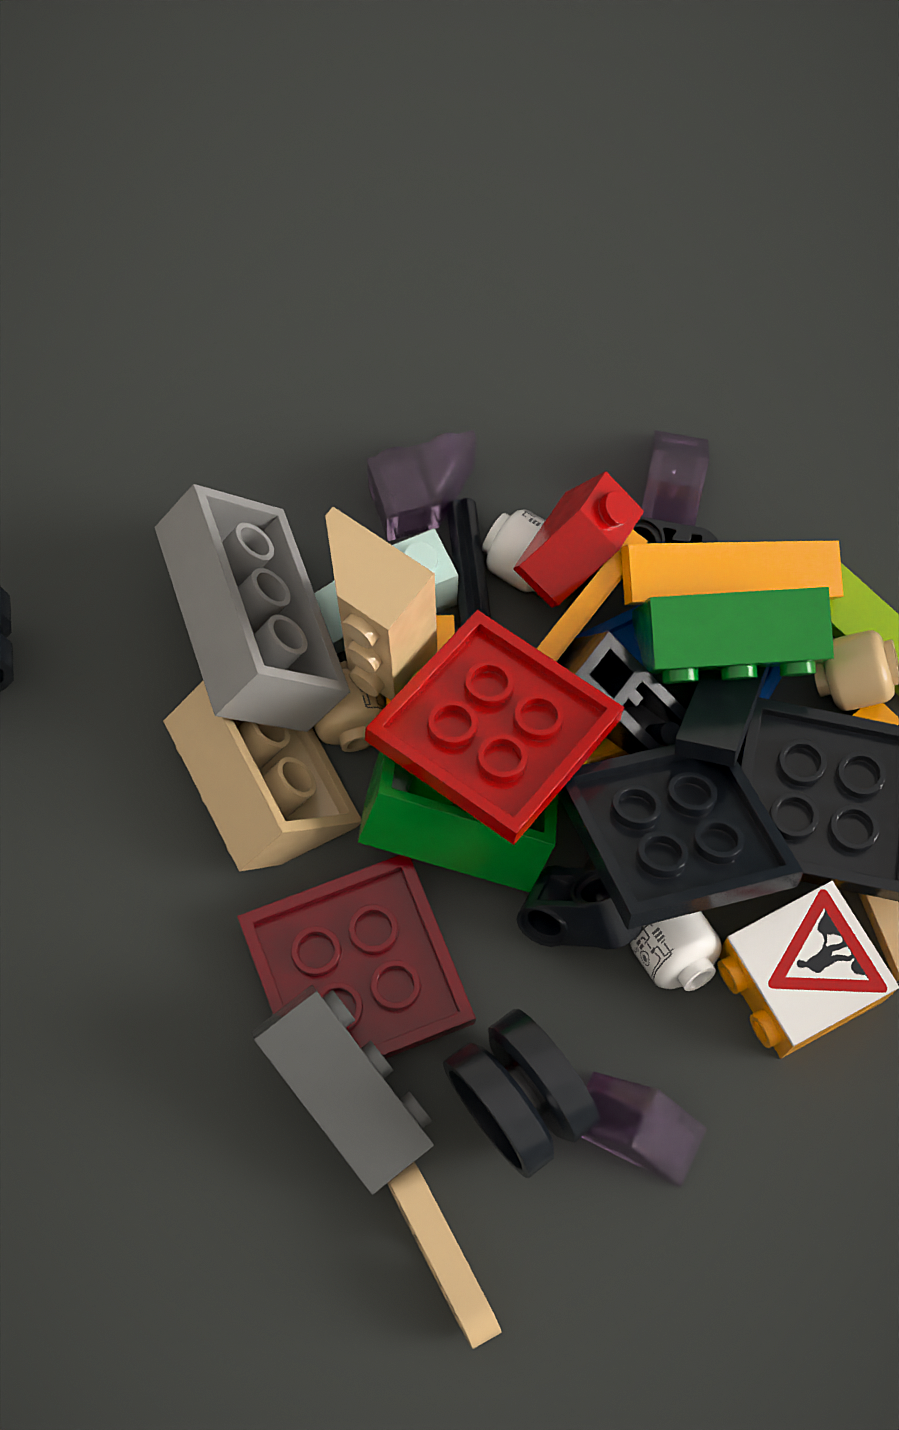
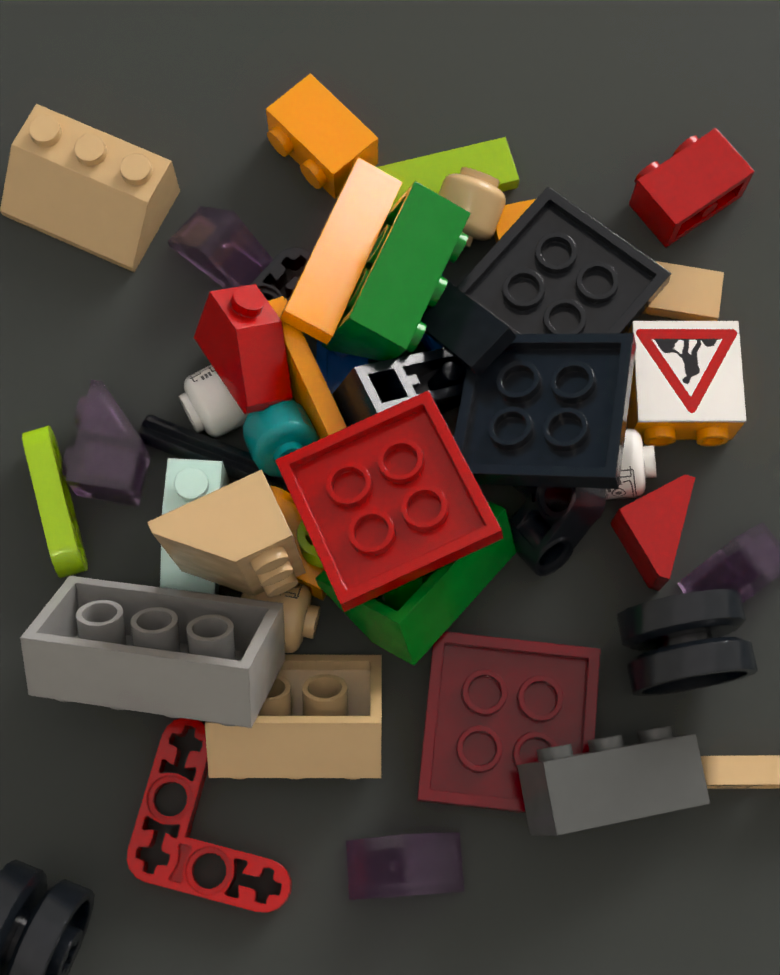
camera: 60 degrees left, 5 degrees up
none -> tan slope [0,104,180,272]
none -> lime beam [22,425,88,578]
none -> red beam [127,718,292,913]
none -> teal head [243,399,319,477]
none -> light orange brick [266,73,378,199]
none -> clear purple slope [346,832,464,900]
none -> red slope [610,474,696,591]

